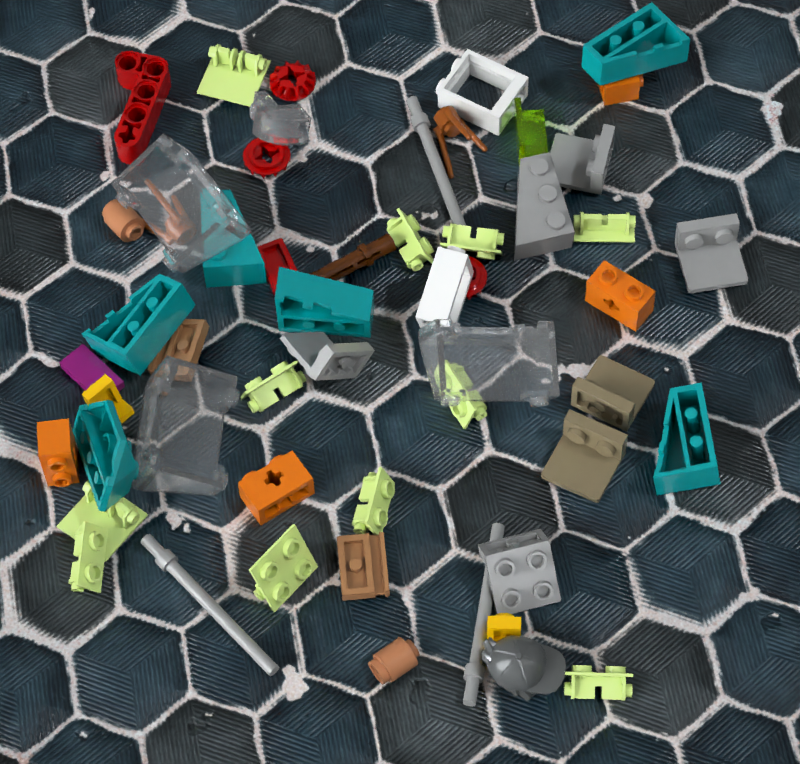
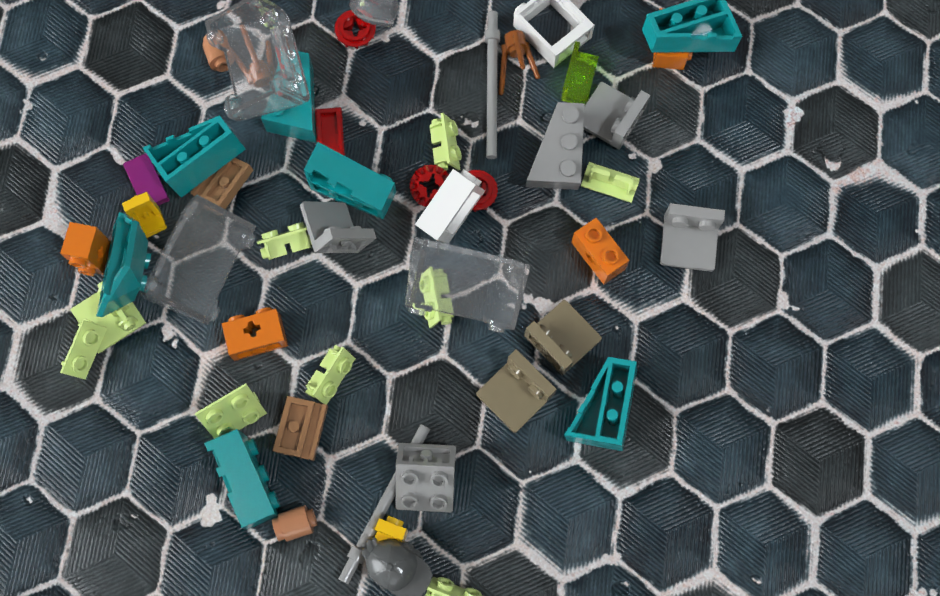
camera: 15 degrees right, 15 degrees up
light grey bar [141,534,279,676] -> none
reddish brown pin [308,233,397,281] -> none
yellowish green hinge [440,223,505,260] -> none
none -> teal wedge [204,429,281,530]
none -> red gear [410,165,449,207]

